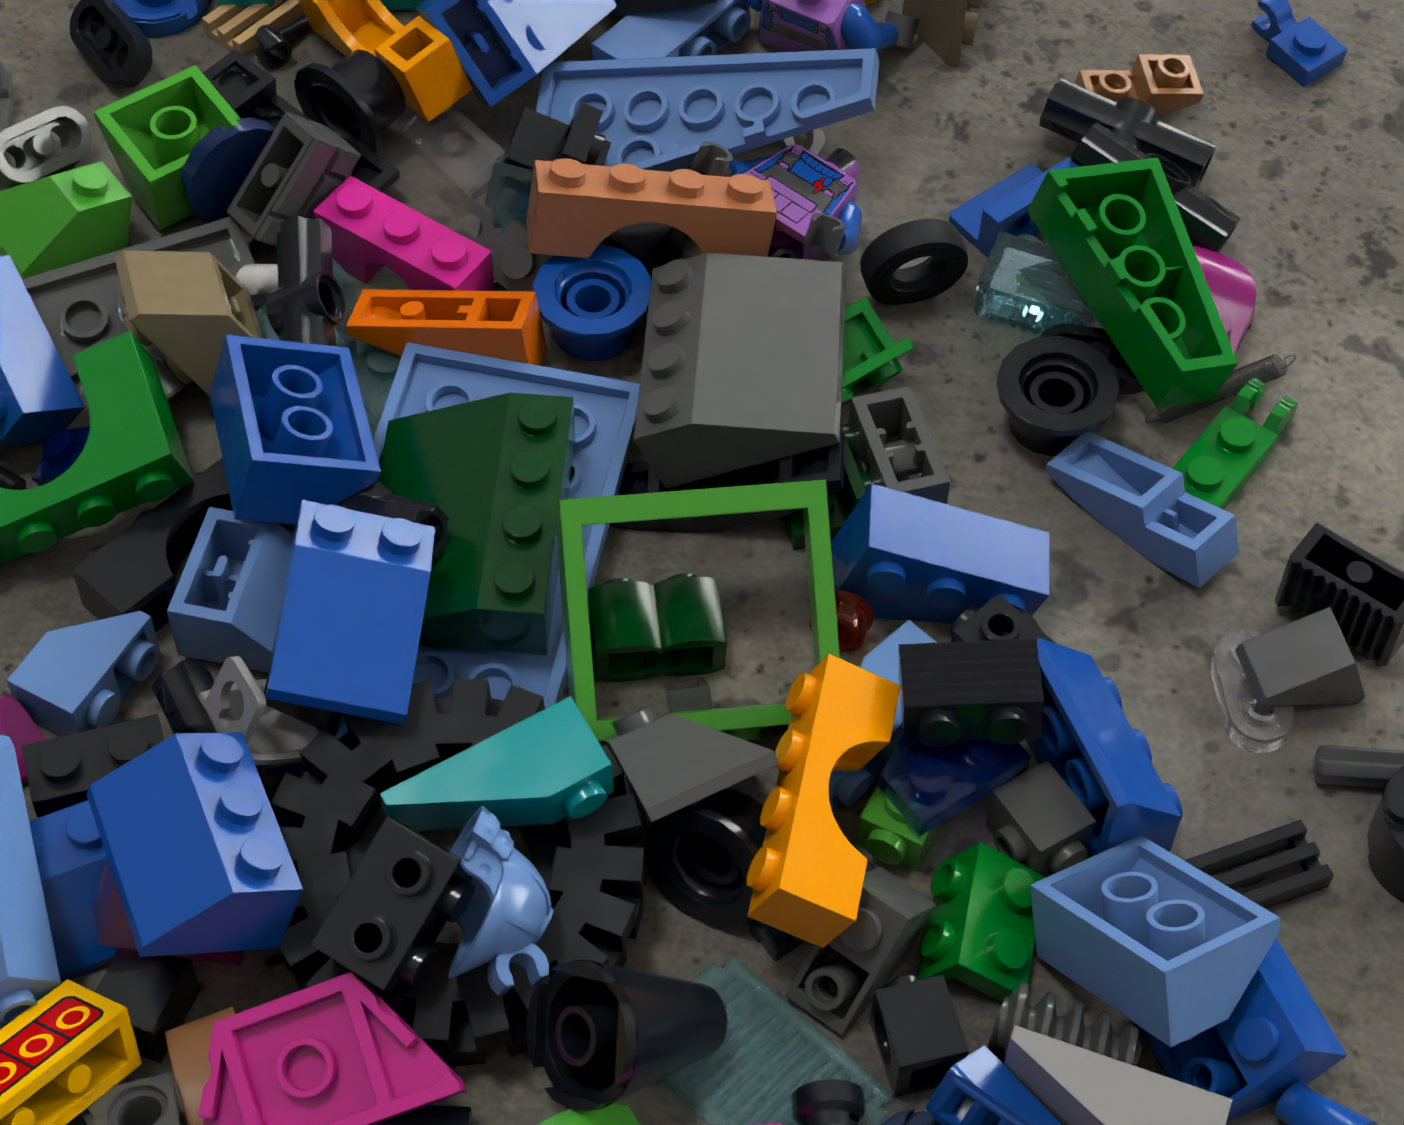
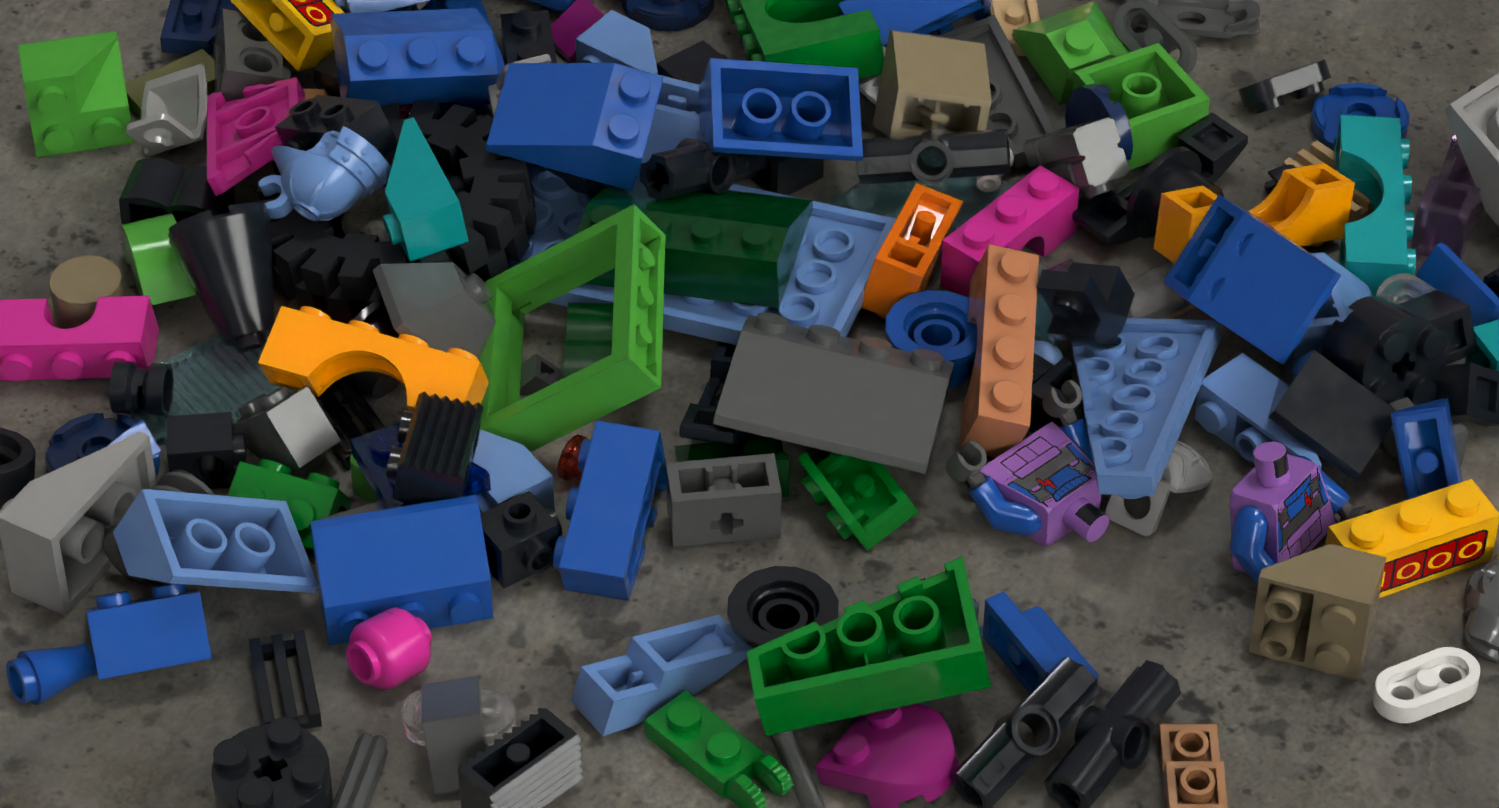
camera: 100 degrees right, 10 degrees down
black tyre [860,219,968,305] -> none
none -> dark pink head [346,607,432,691]

